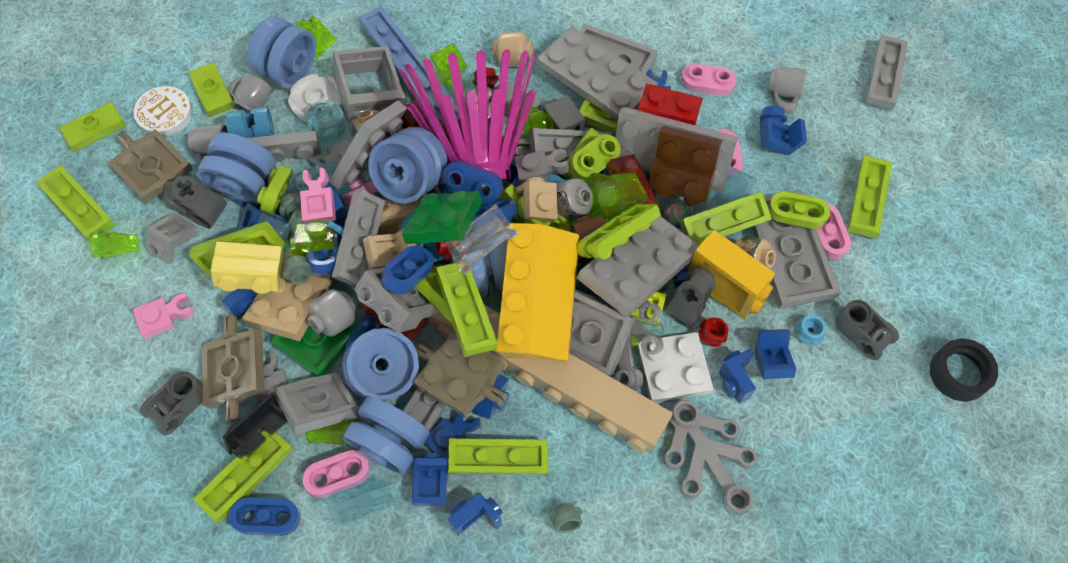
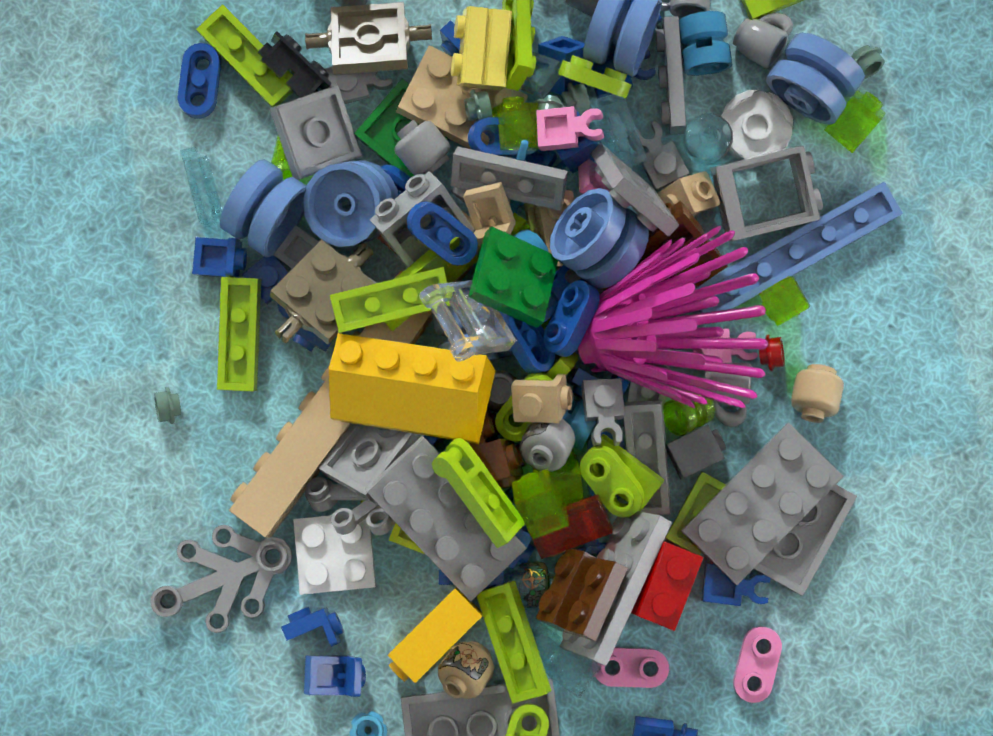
camera: 100 degrees right, 20 degrees up
bright pink plate [303,450,370,498] -> none
blue bracket [448,493,503,536] -> none
dark grey piece [666,267,716,327] -> none
red plate [698,317,729,347] -> none

